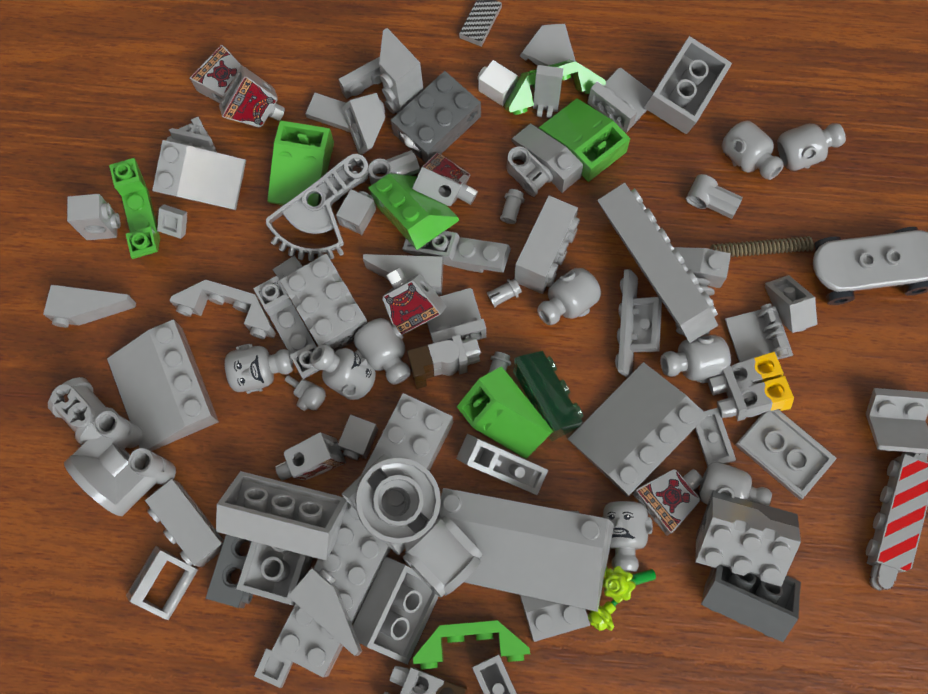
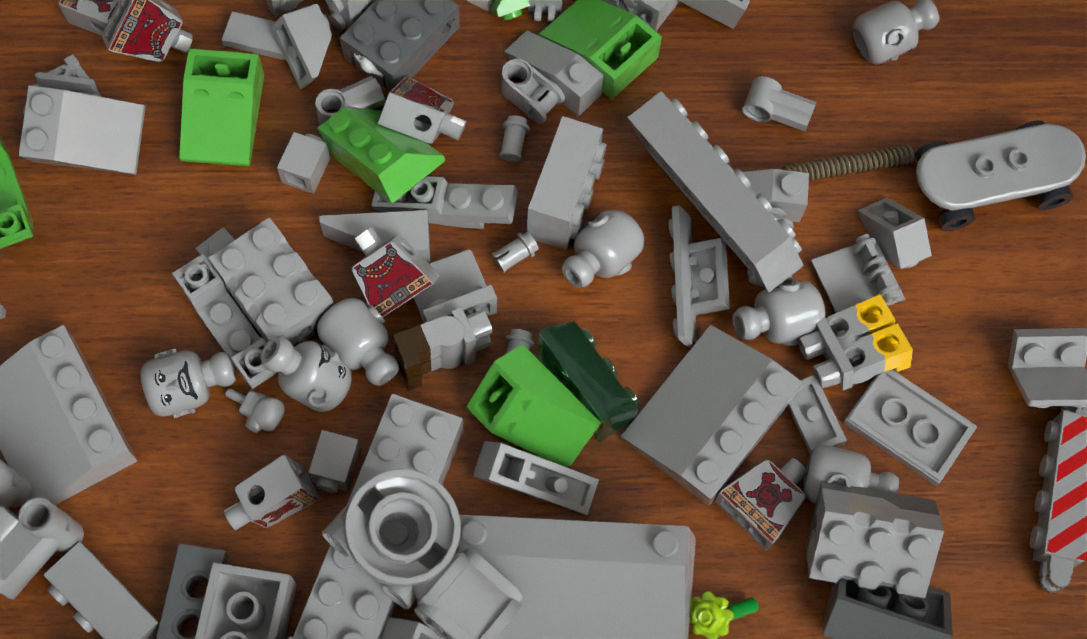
camera: 15 degrees left, 5 degrees down
light grey plate [157,205,188,239] -> none
light grey slope [170,280,276,339] -> none
light grey slope [216,471,347,560] -> none
light grey arm [266,154,369,261] -> none
light grey piece [601,501,653,572] -> none
light grey piece [722,121,784,180] -> none

